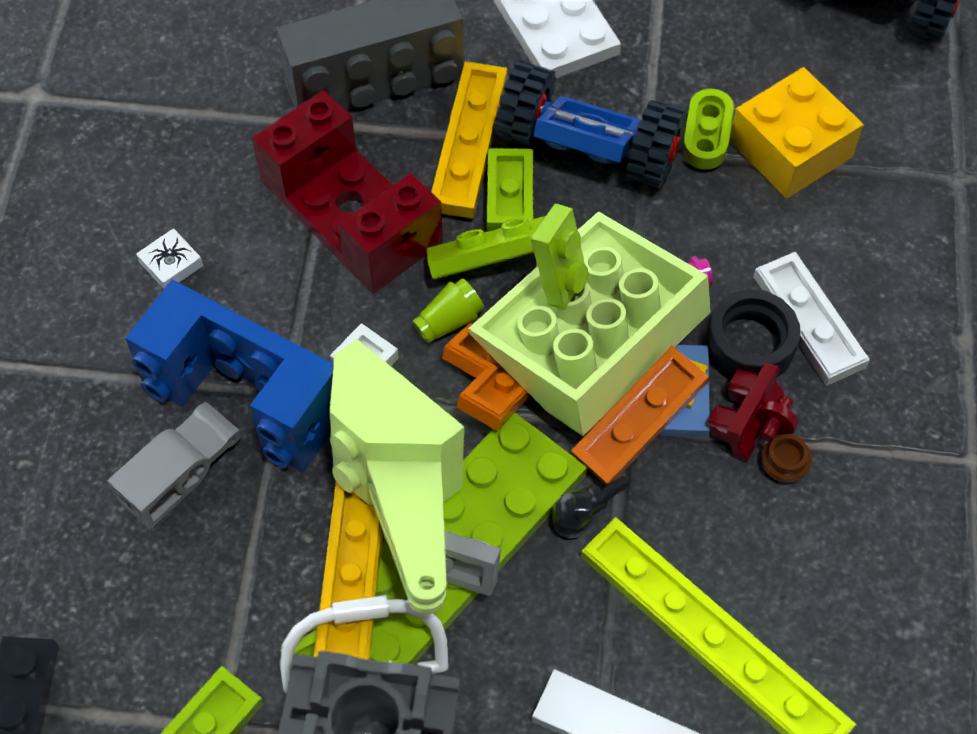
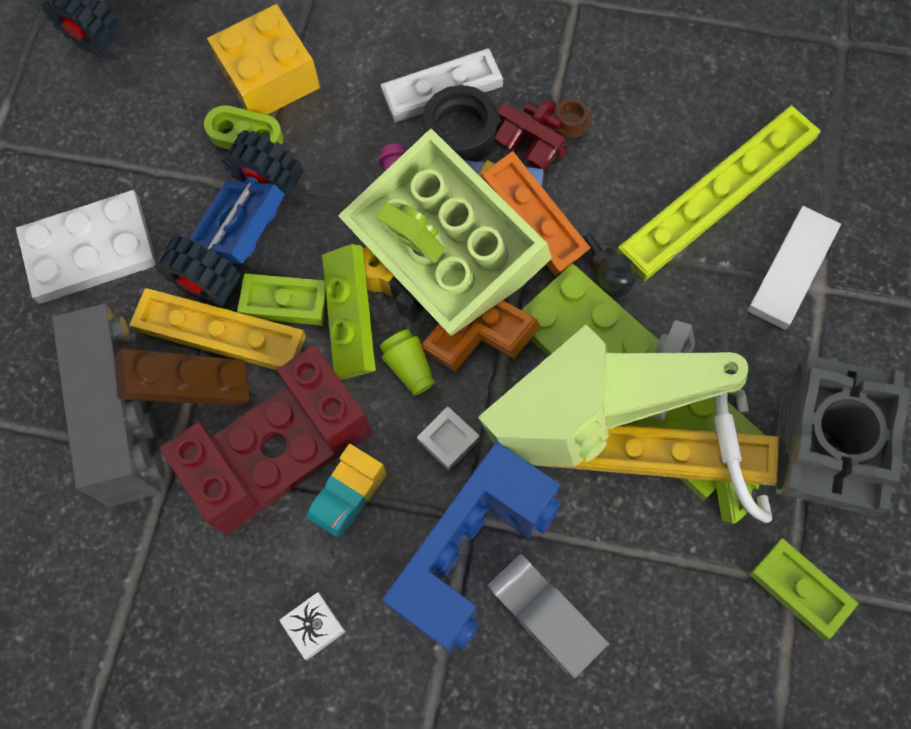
camera: 80 degrees left, 10 degrees up
none -> reddish brown plate [114,348,250,406]
none -> leg [307,443,388,538]

